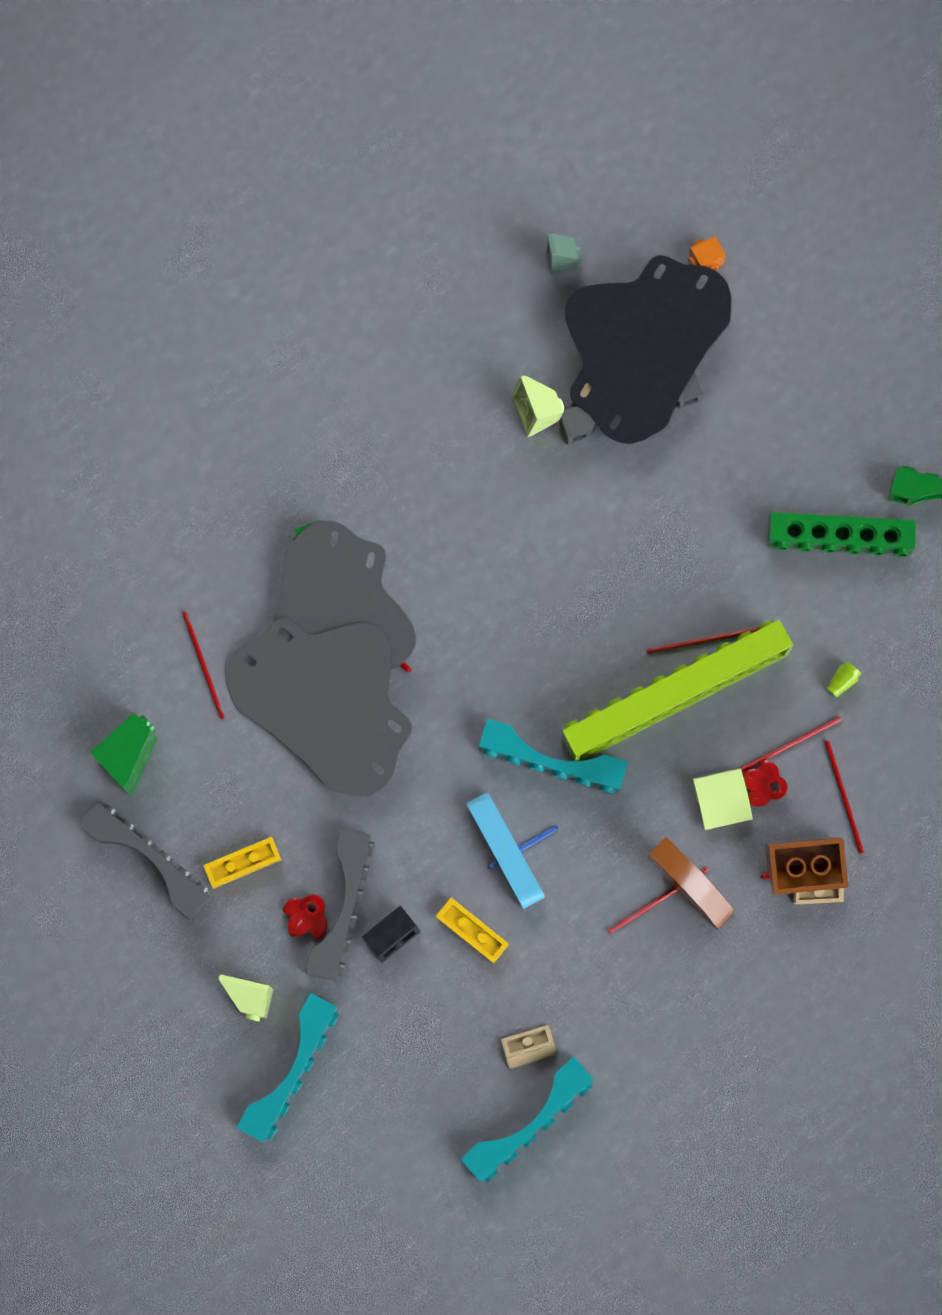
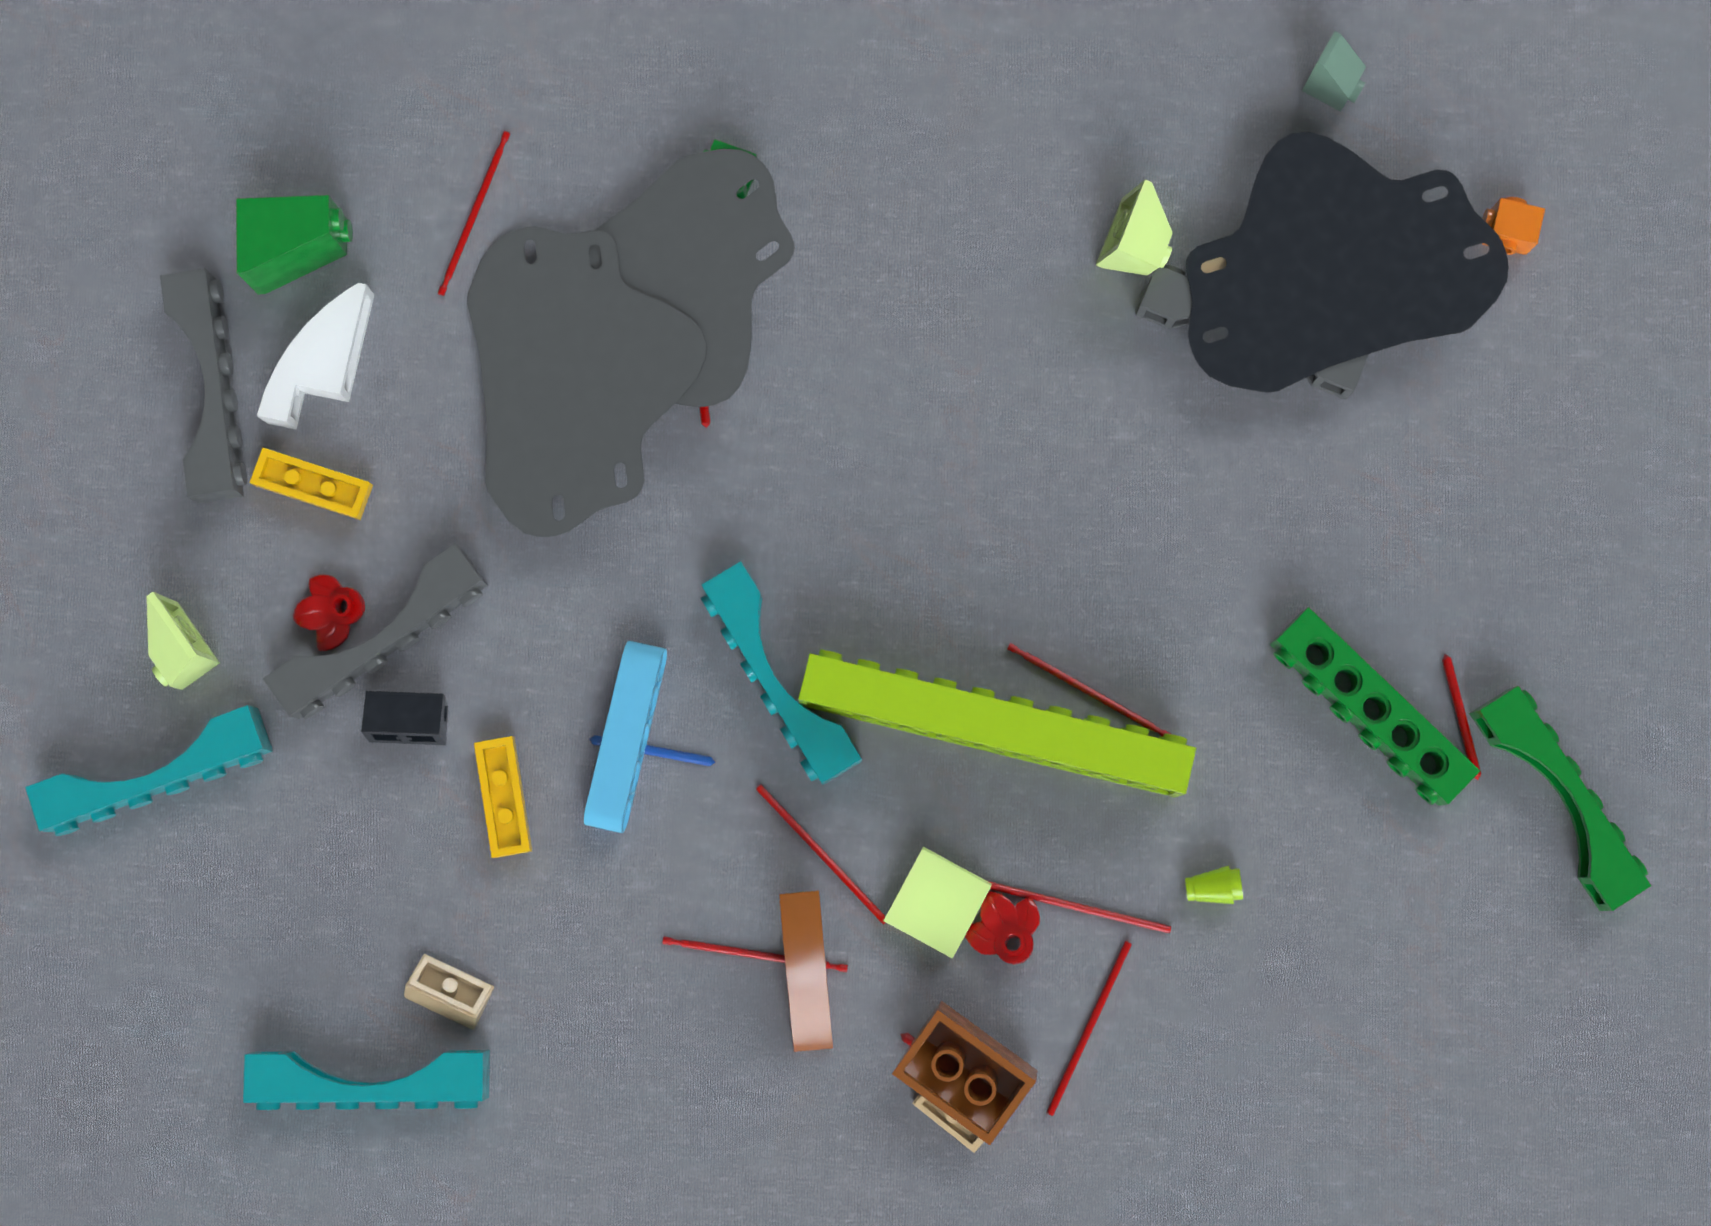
camera: 40 degrees right, 5 degrees up
none -> white slope [257,283,374,429]
none -> red piece [756,784,886,925]
none -> red axle [1442,654,1482,780]

